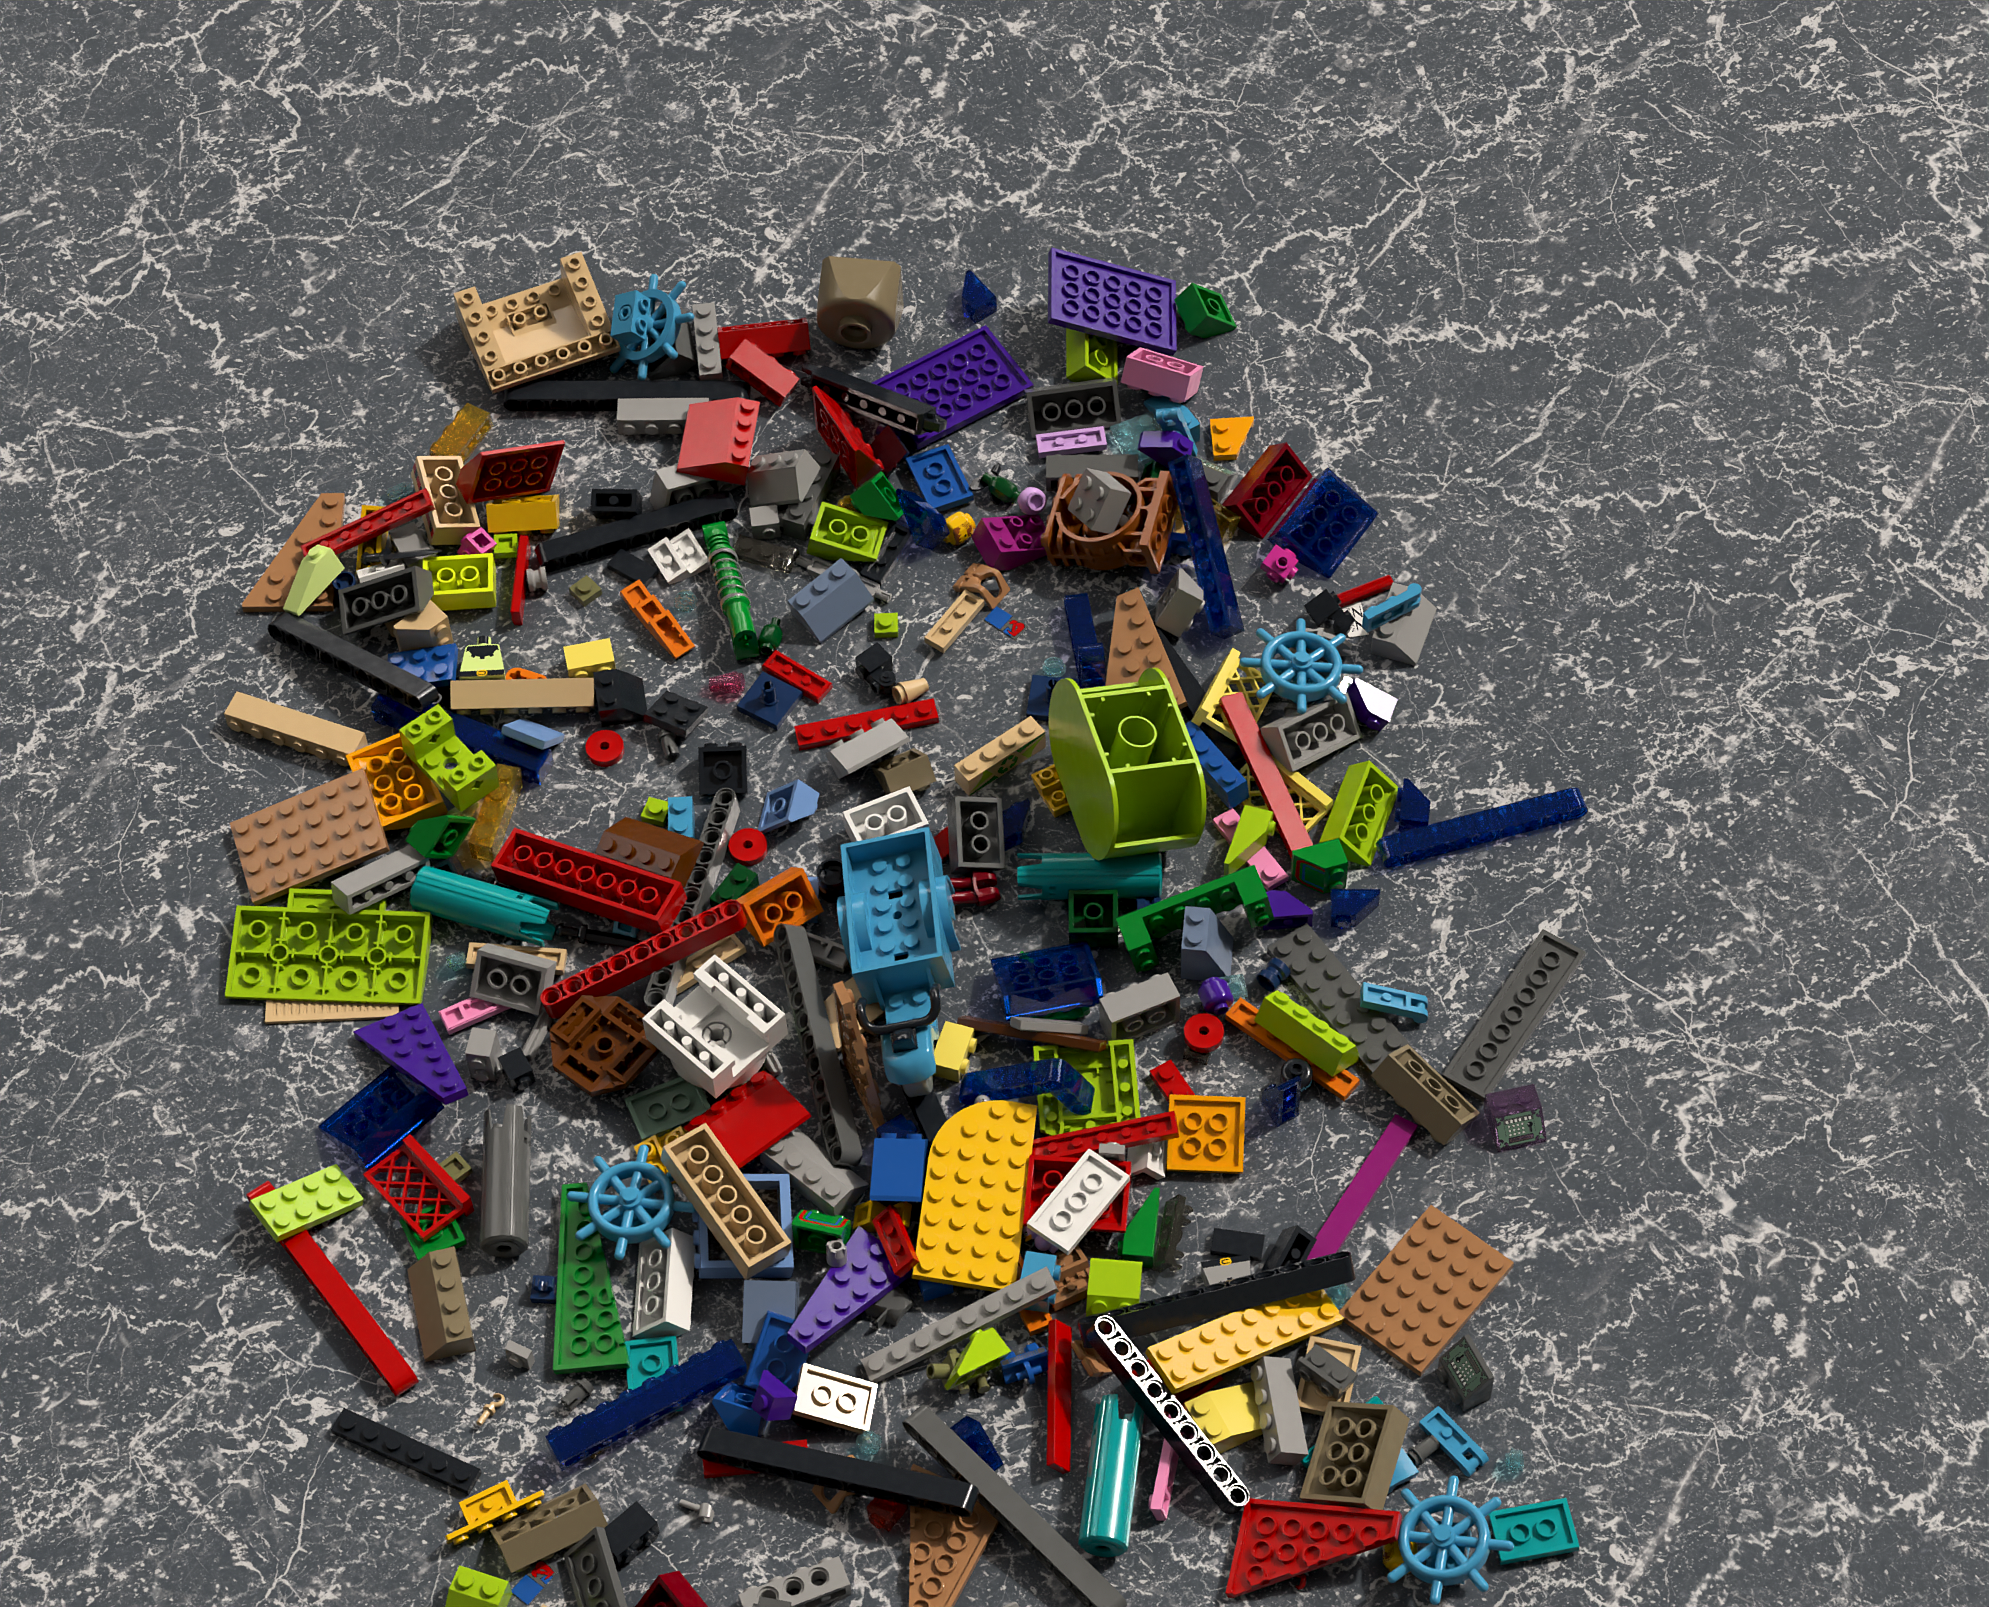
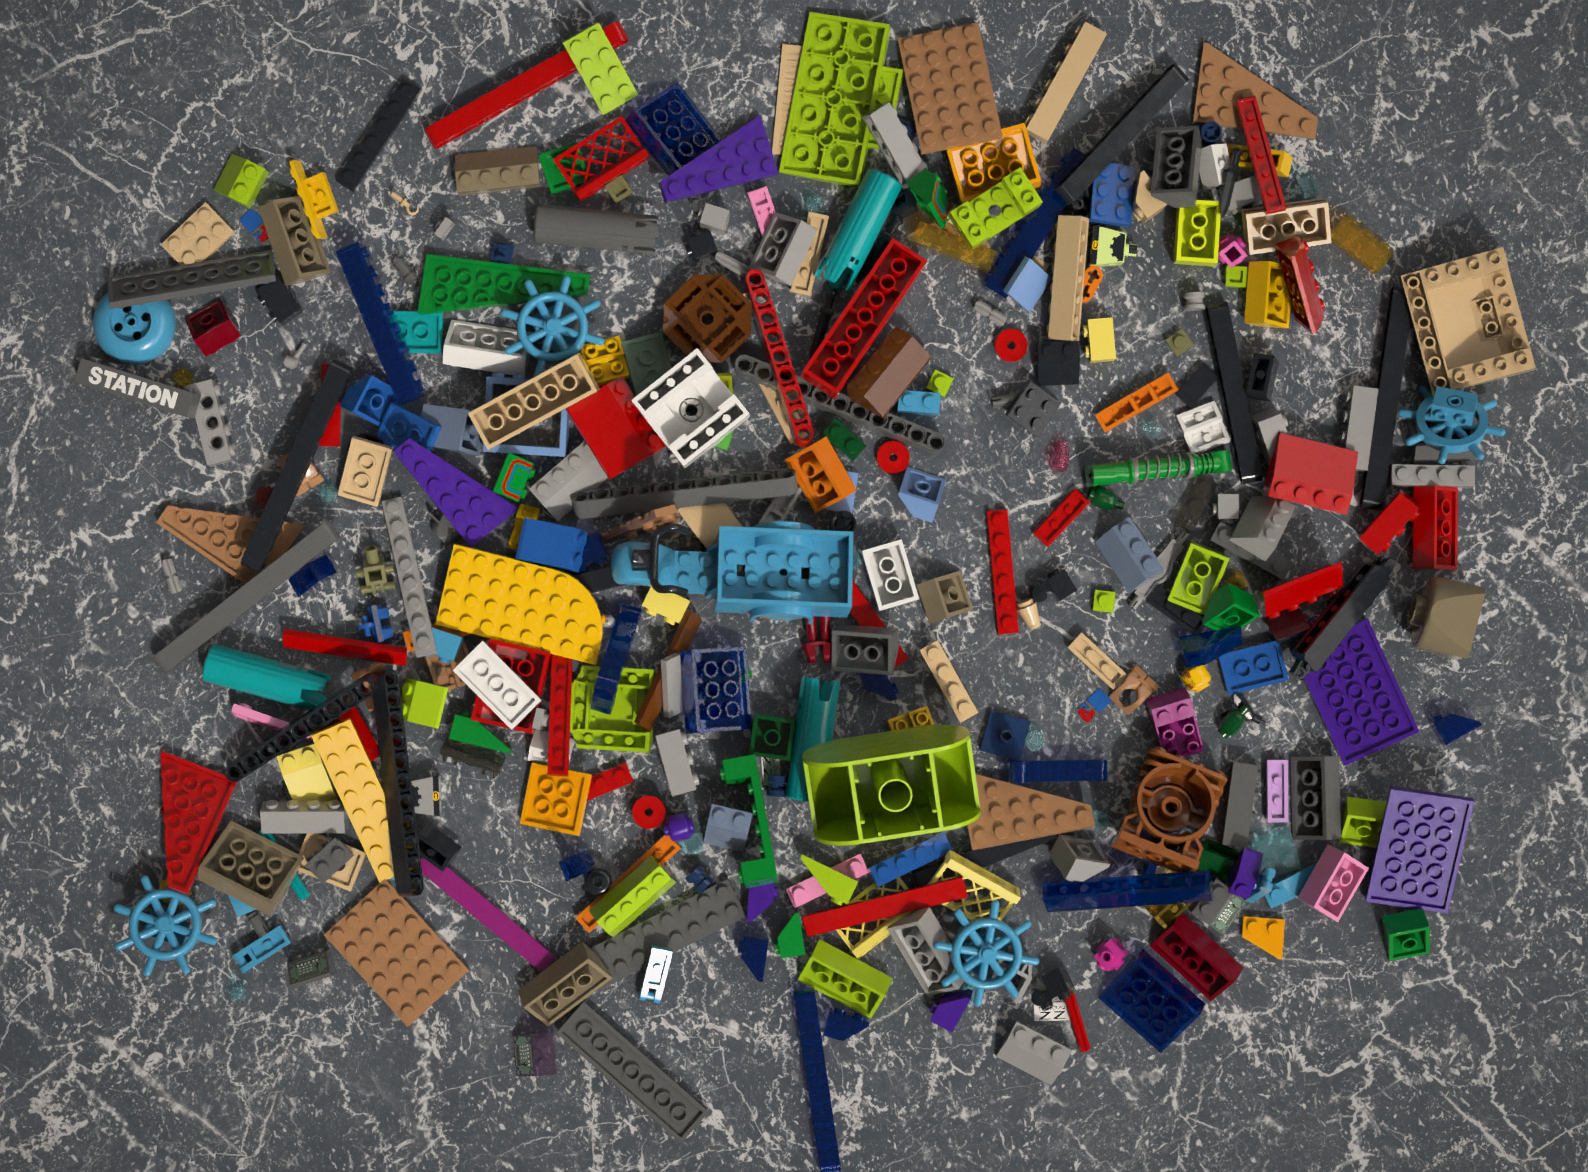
camera: 90 degrees right, 30 degrees up
yellowish green slope [283,544,345,616] -> none
red tile [510,535,531,625] -> none
black plate [698,742,748,796] -> none
dark blue tile [737,672,803,731] -> none
dark purple slope [751,1370,798,1421] -> none
light grey slope [825,718,911,779] -> none
light grey hose [826,1238,847,1267] -> none
red plate [872,1204,919,1278] -> none
lime slope [944,1327,1011,1391] -> none
lavender animal [1017,487,1047,515] -> none
light grey brick [1068,468,1131,534] -> none
black tile [1210,1228,1265,1262] -> none
dark azure plate [1362,583,1422,633] -> none
teal plate [1488,1498,1580,1565] -> none
none -> light grey piece [973,300,1007,326]

